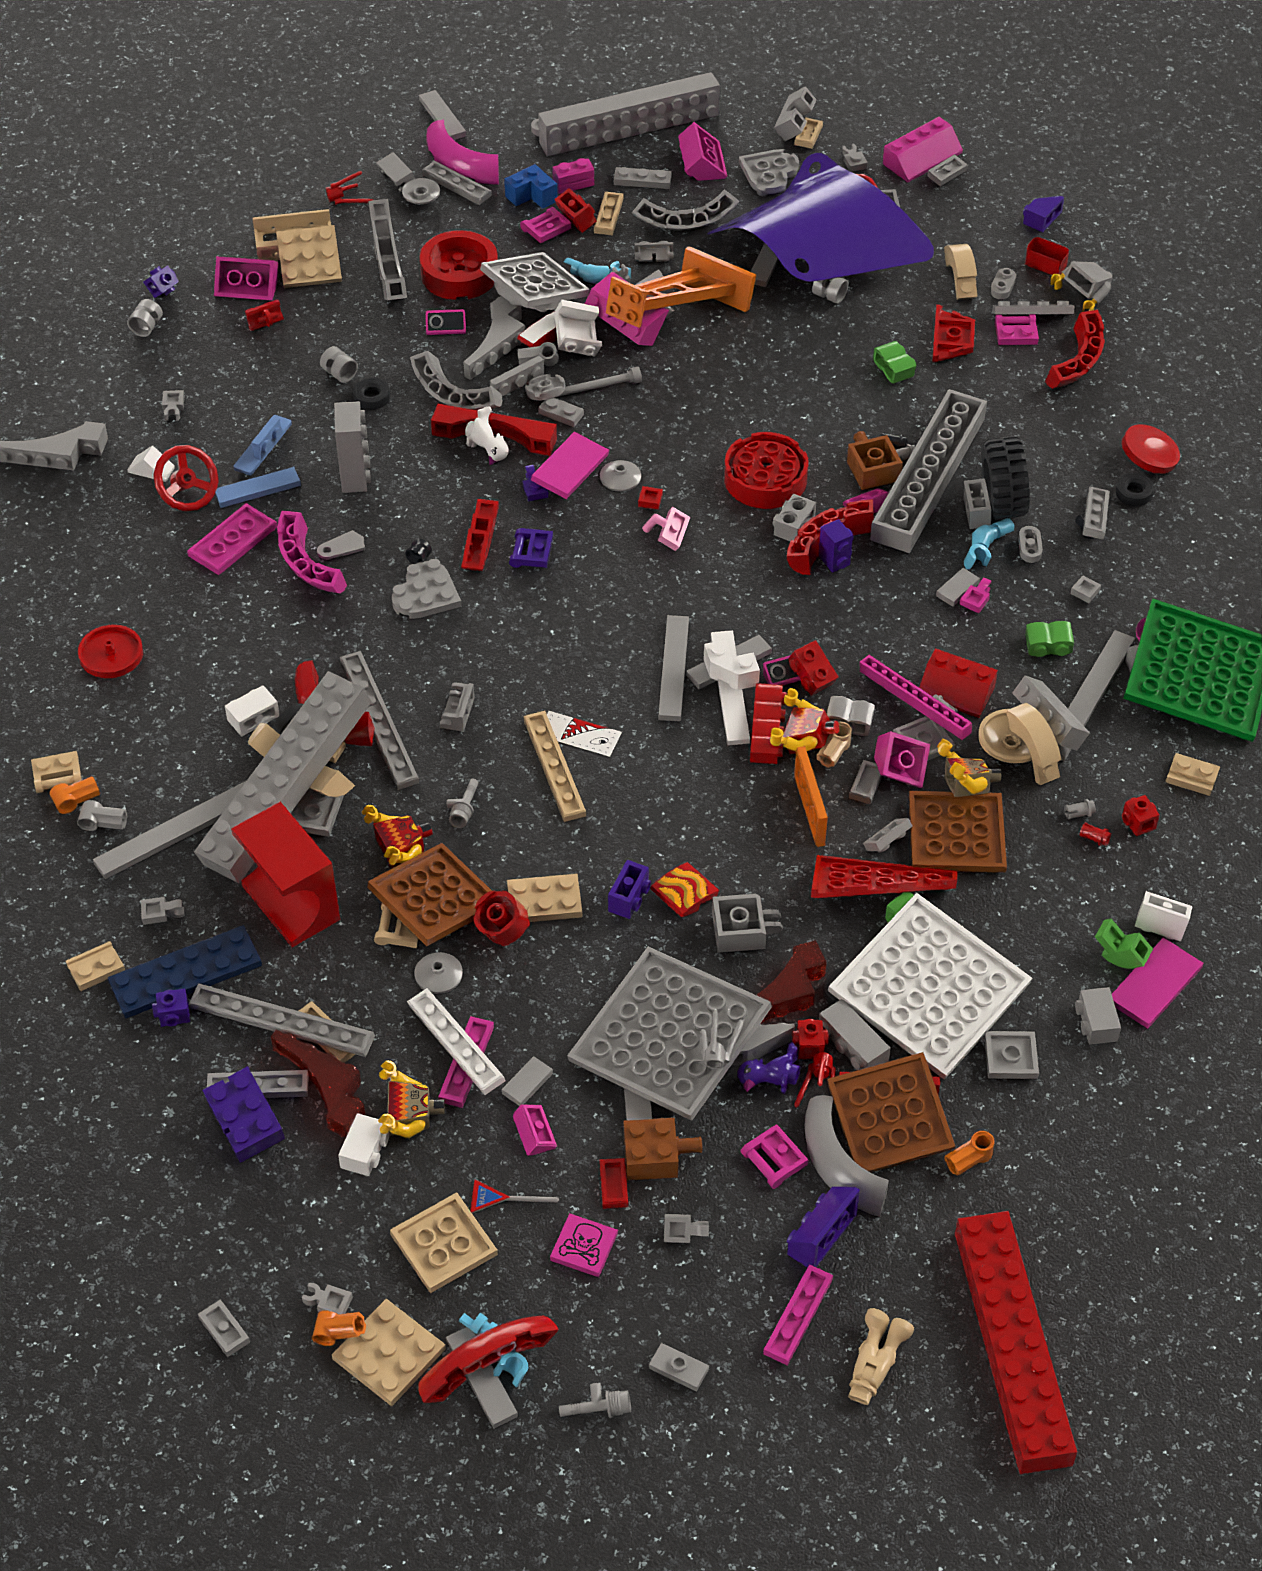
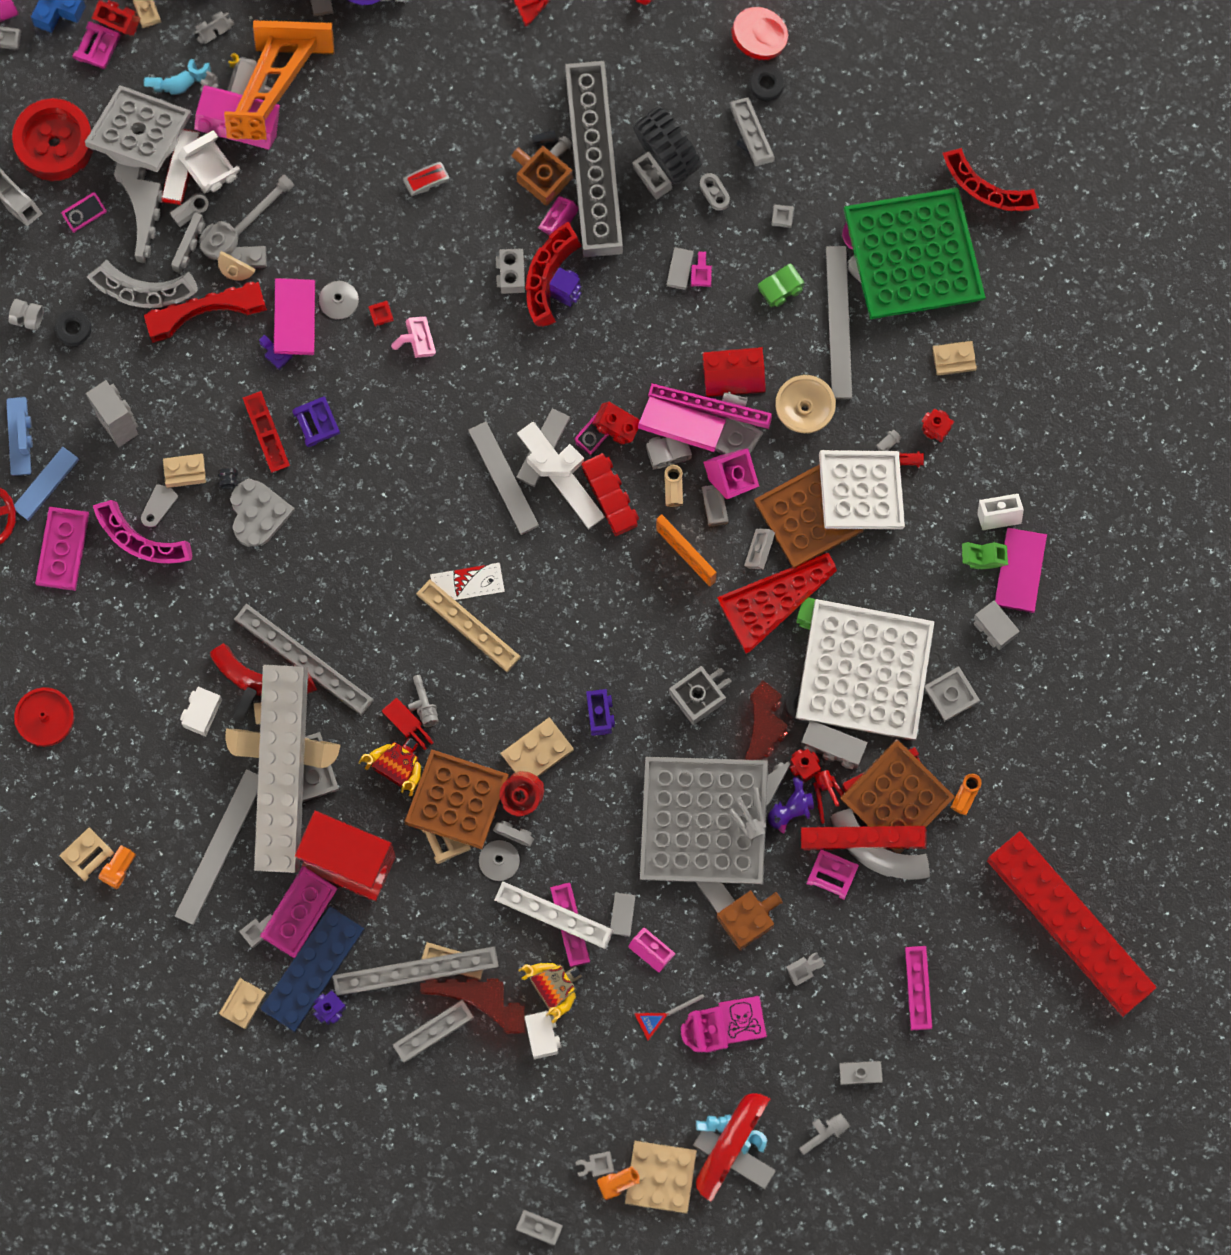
camera: 30 degrees left, 25 degrees up
light grey piece [77,800,127,831] -> none
dark purple piece [202,1066,285,1163] -> none
tan plate [390,1193,498,1293] -> none
light grey hinge [440,683,474,732] -> none
white animal [465,406,508,465] -> none
red tile [600,1158,628,1209] -> none
slope [650,862,719,917] -> none
red brick [724,432,808,509] -> none
torso [770,688,839,754] -> none
dark purple slope [787,1187,860,1268] -> none
tan piece [848,1308,914,1405] -> none
bright green brick [873,341,916,384] -> none
torso [937,739,1001,797] -> none
medium azure piece [964,518,1014,569] -> none
tan arch [1007,703,1061,785] -> none
light grey brick [1013,675,1090,751] -> none
none -> tan plate [163,454,206,488]
none -> tan plate [218,251,255,280]
none -> dark pink tile [259,866,338,958]
none -> red arm [381,698,434,750]
none -> slope [403,162,449,196]
none -> light grey plate [493,820,534,847]
none -> tile [638,396,726,452]
none -> dark pink slope [681,1007,728,1052]
none -> red arch [801,826,927,850]
none -> white plate [819,450,905,529]

